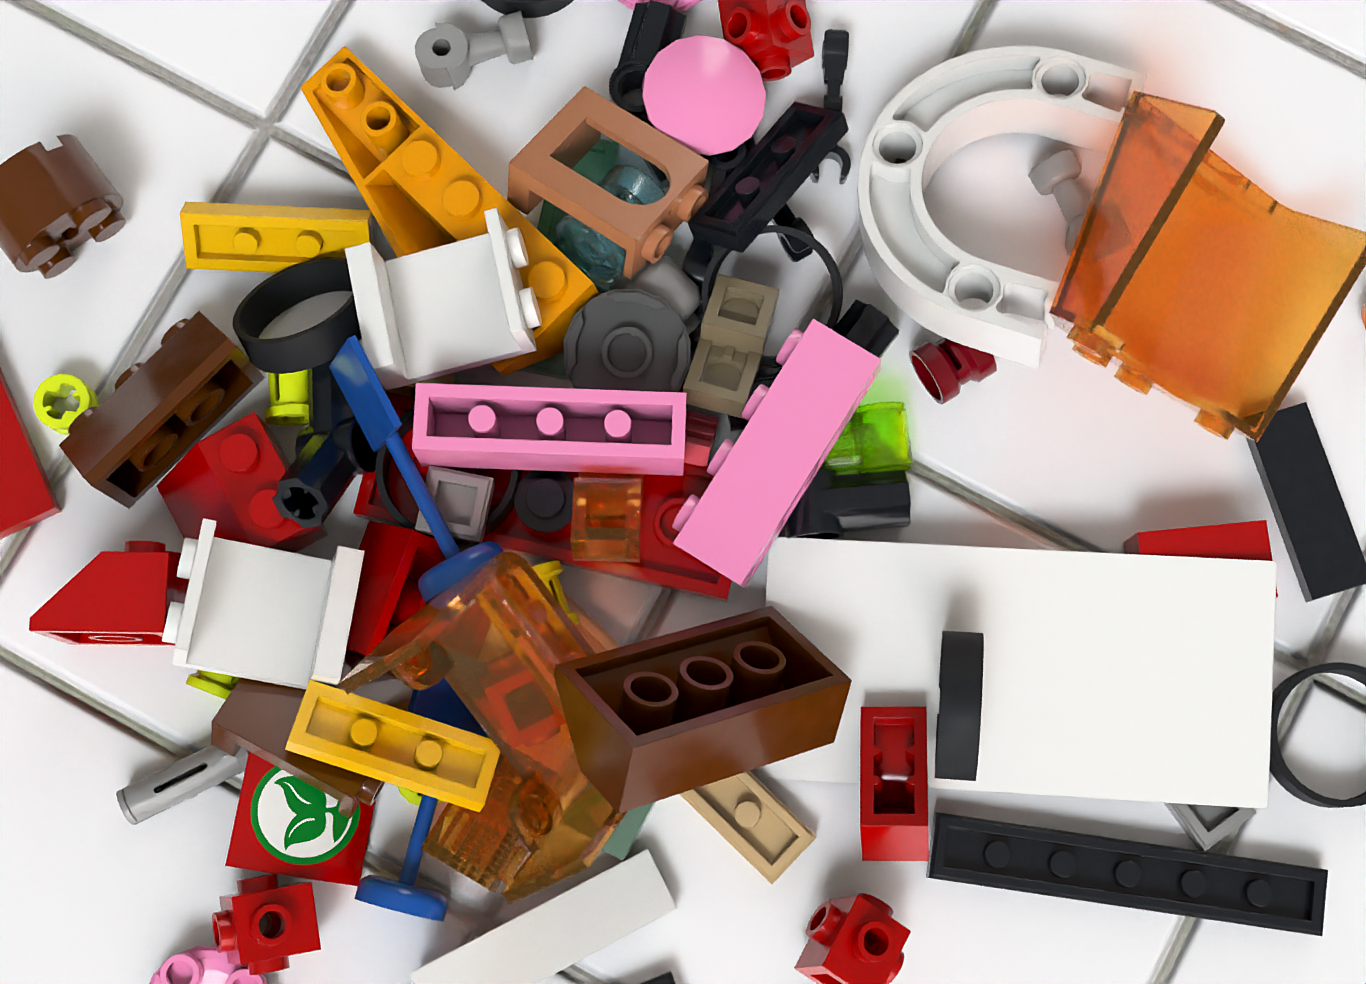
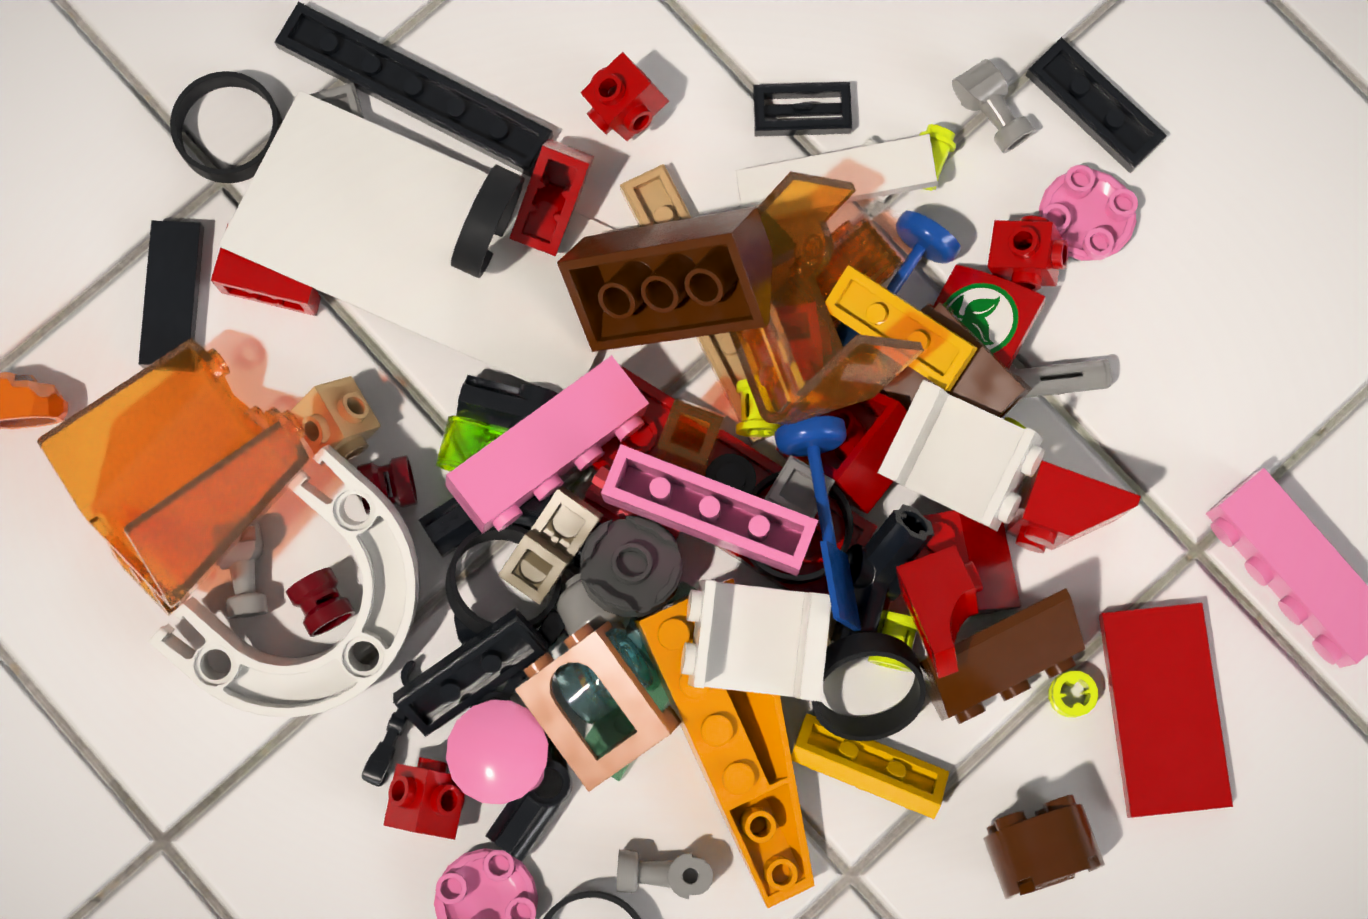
camera: 165 degrees left, 0 degrees up
none -> dark red wheel [286,567,355,637]
none -> tan brick [290,376,381,460]
none -> red arch [896,545,983,679]

